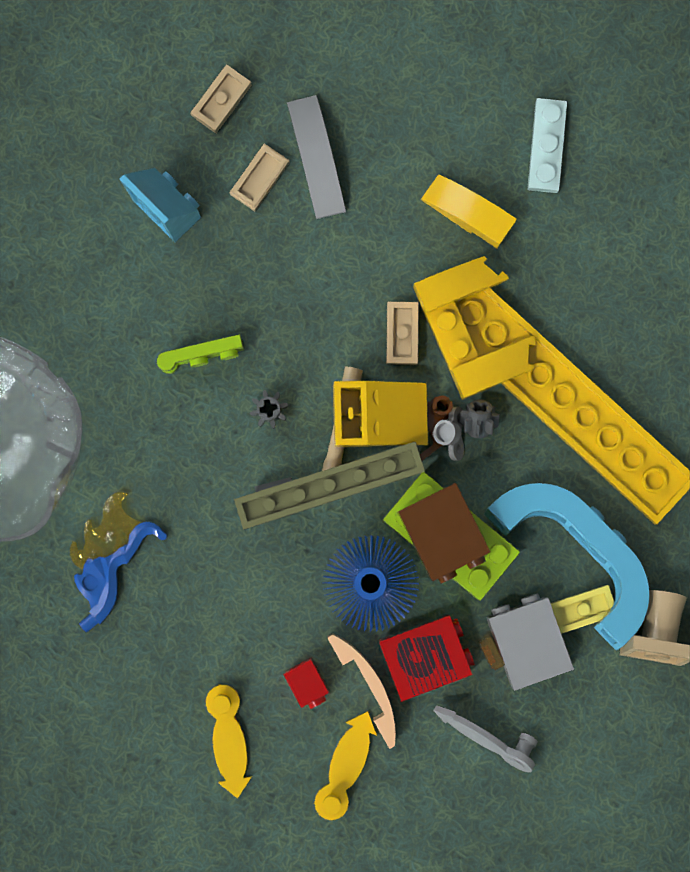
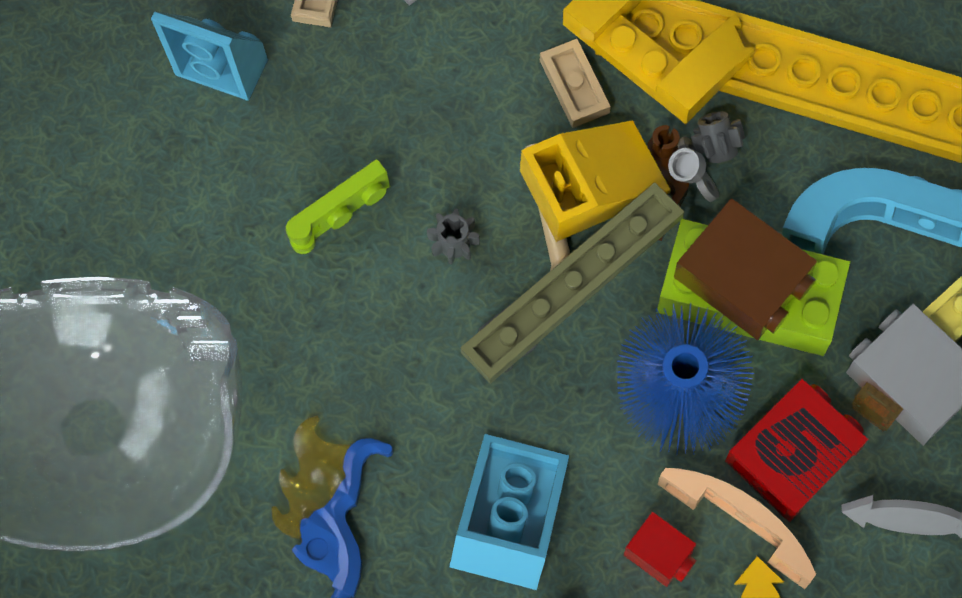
camera: 20 degrees left, 15 degrees down
none -> medium azure slope [449,434,569,590]

